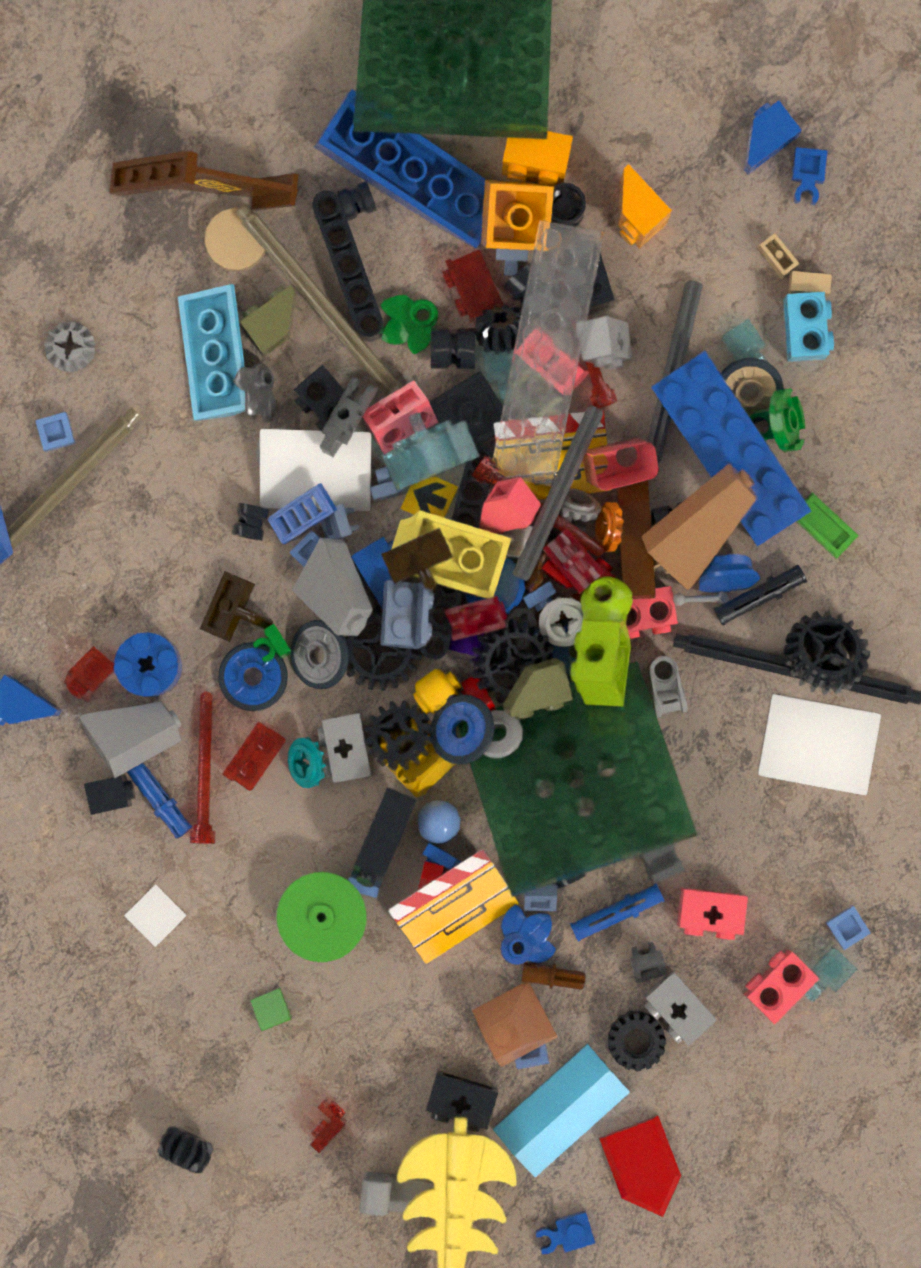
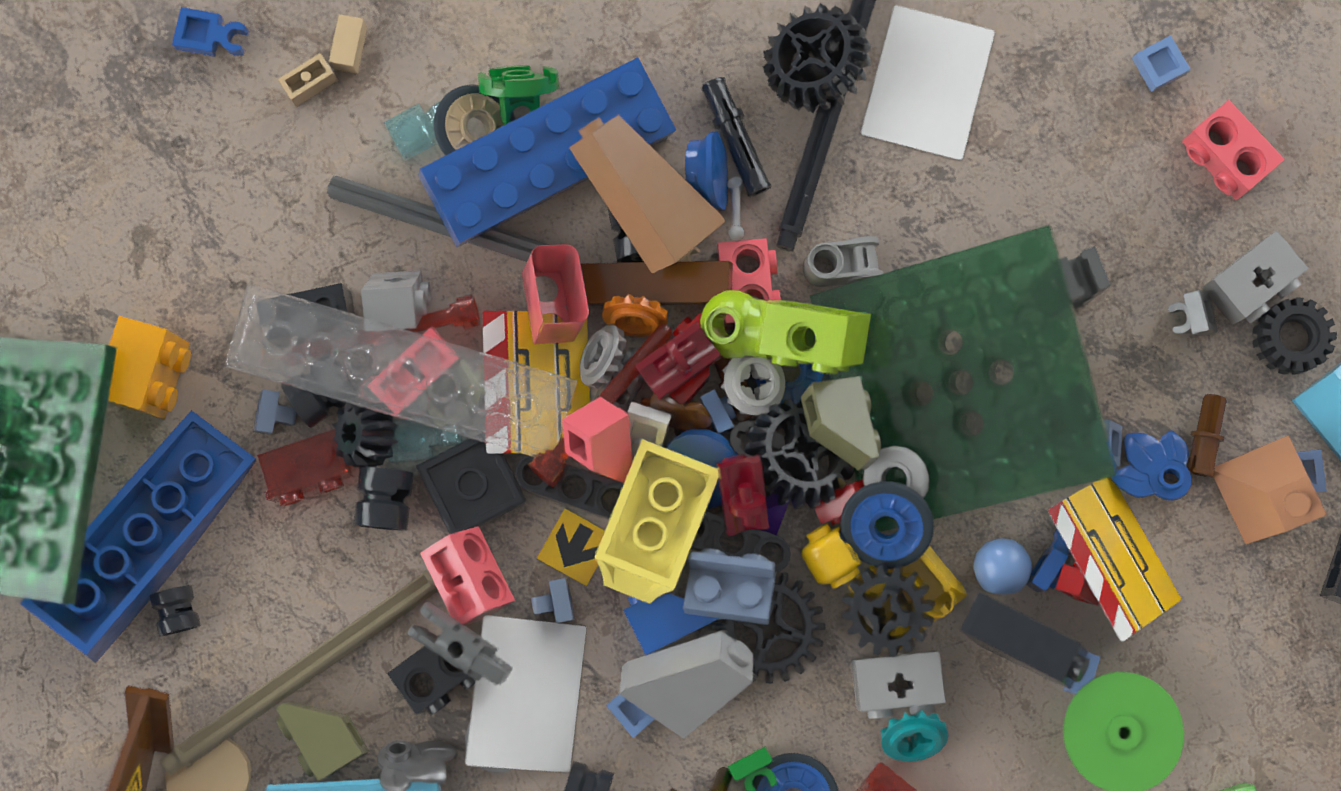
camera: 85 degrees left, 5 degrees down
slope [268,483,337,544] -> none
flat silver wheel [290,620,349,689] -> none
black beam [312,190,384,342] -> none
sand blue tile [320,504,360,540] -> none
green plate [380,295,438,354] -> none
dark brown plate [381,528,453,592] -> none
clear light blue brick [382,412,479,491] -> none
light orange slope [481,180,554,251] -> none
dark grey axle [513,406,603,581] -> none
black wheel [551,183,586,233] -> none
blue pin [570,883,665,942] -> none
light orange slope [618,164,672,249] -> none
coral brick [677,888,748,940] -> none
blue slope [744,100,802,174] -> none
medium azure brick [783,292,834,362] -> none
bright green tile [796,492,859,559] -> none
clear light blue plate [804,947,858,1002] -> none

